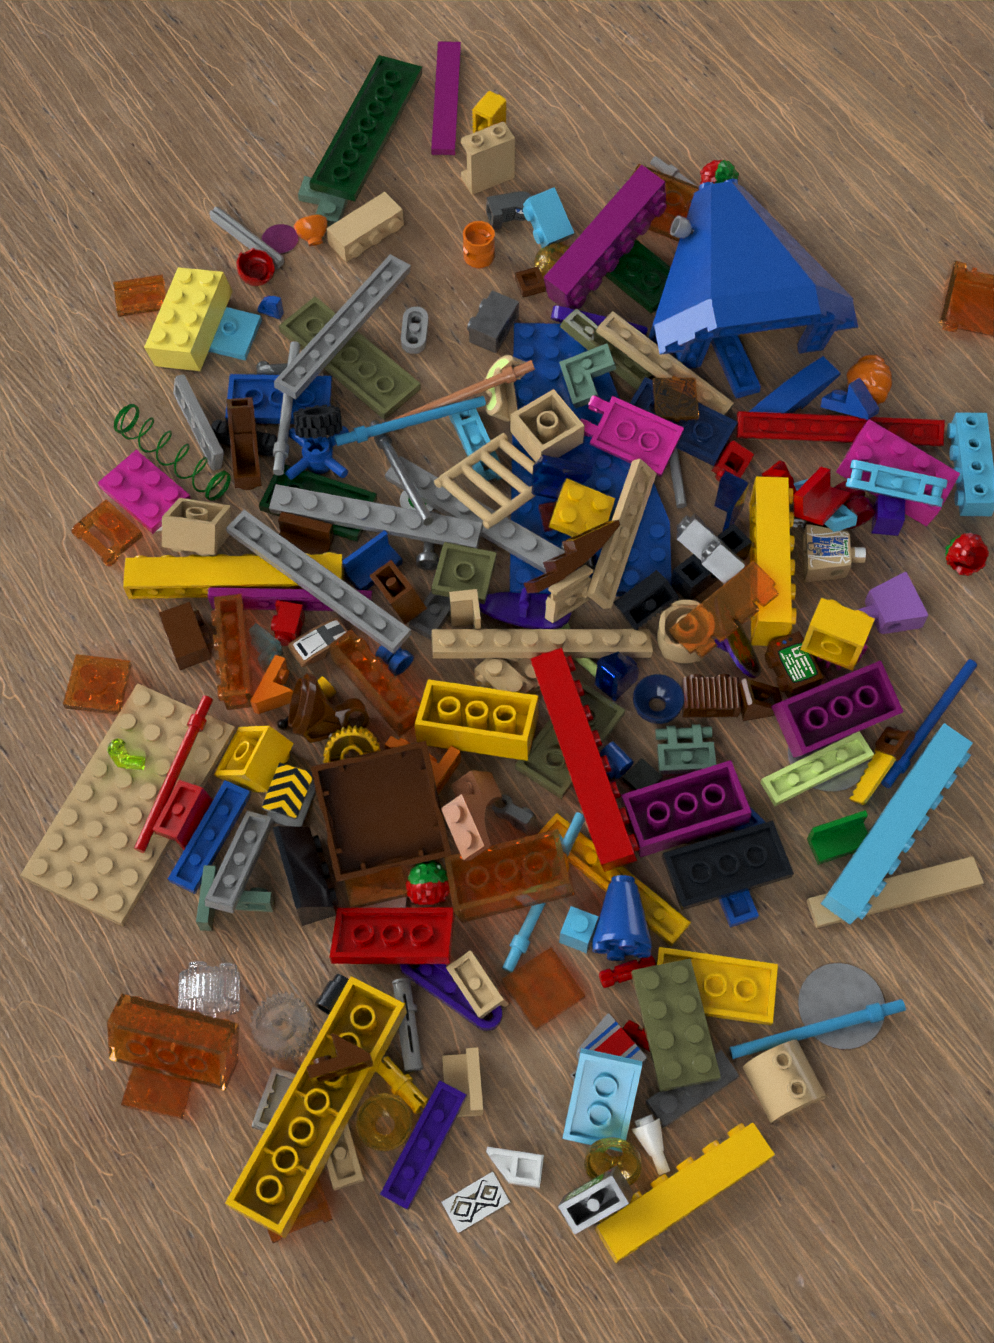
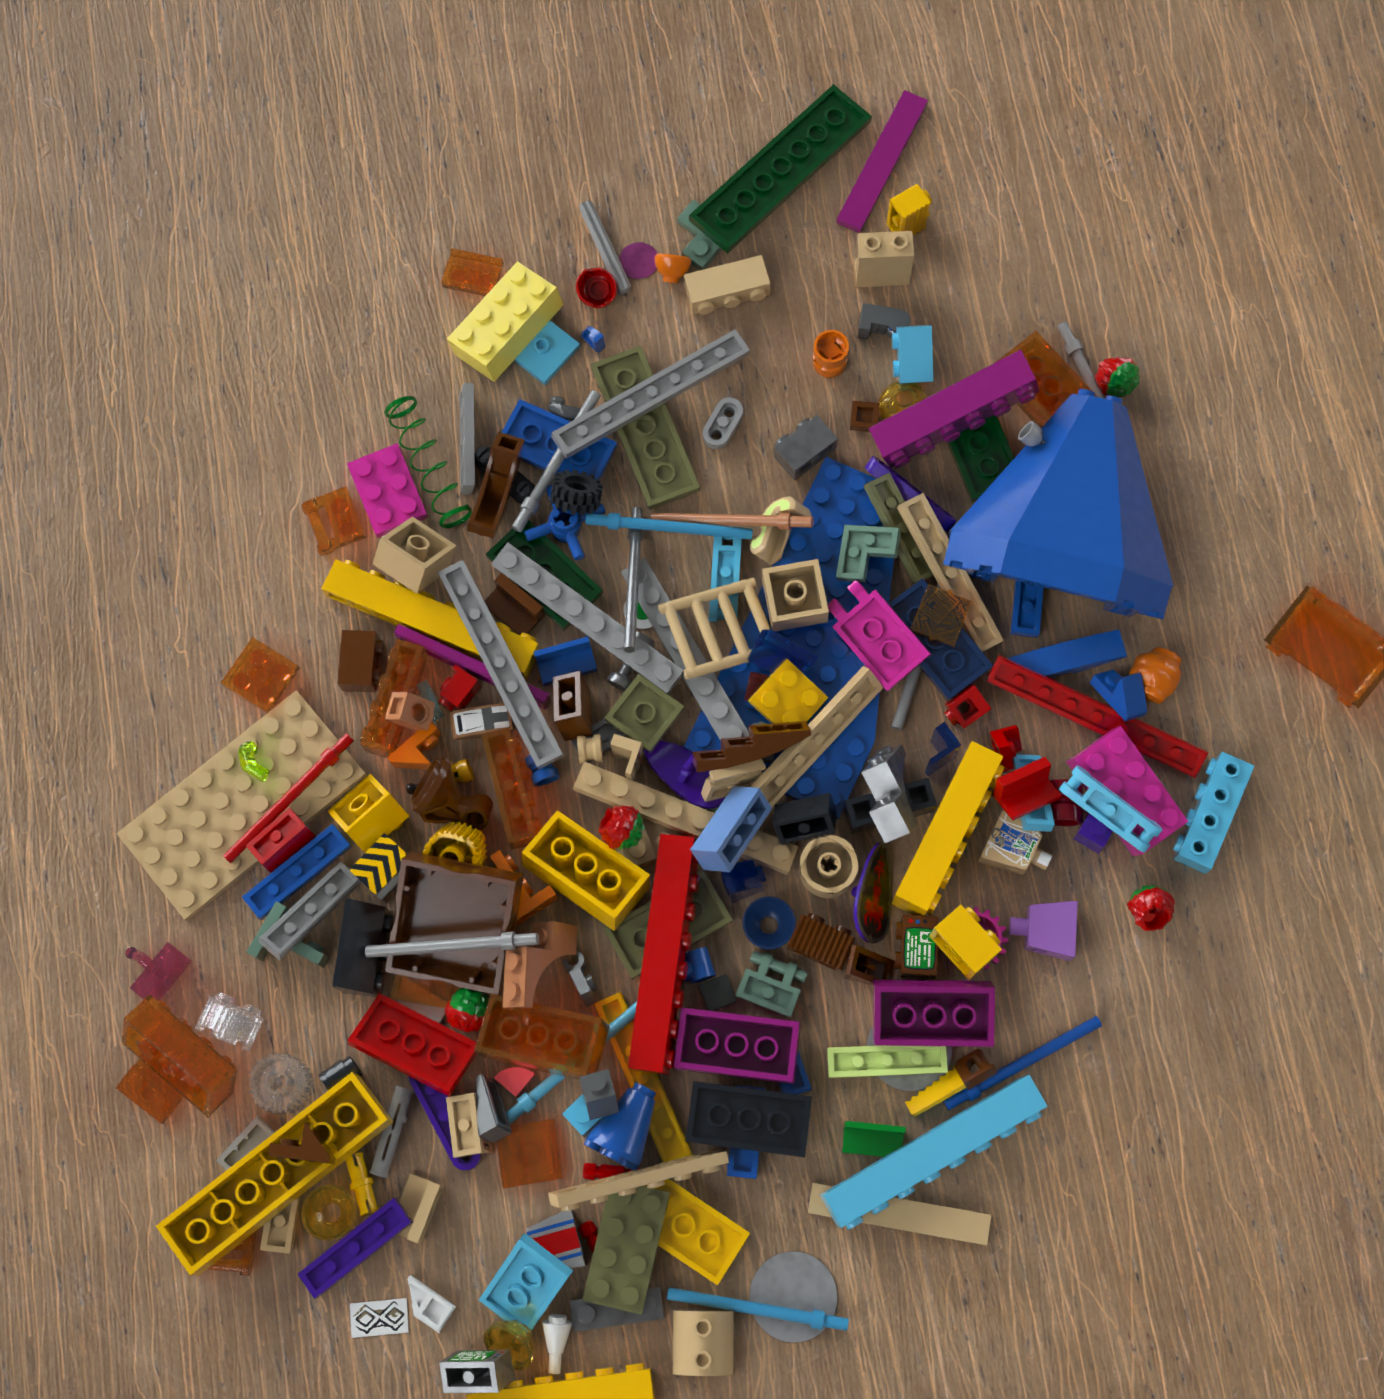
camera: 30 degrees right, 10 degrees up
clear orange windscreen [669,561,779,658] -> none
none -> clear pink plate [125,942,192,1007]
none -> light grey bar [365,932,539,958]
none -> nougat brick [385,692,436,730]
none -> dark grey slope [476,1074,512,1143]
none -> coral tile [494,1067,536,1097]
none -> tan plate [548,1149,729,1211]
none -> tan wheel [577,734,603,764]
none -> dark grey brick [579,1069,619,1120]
none -> red piece [598,805,645,850]
none -> medium blue brick [690,786,772,872]

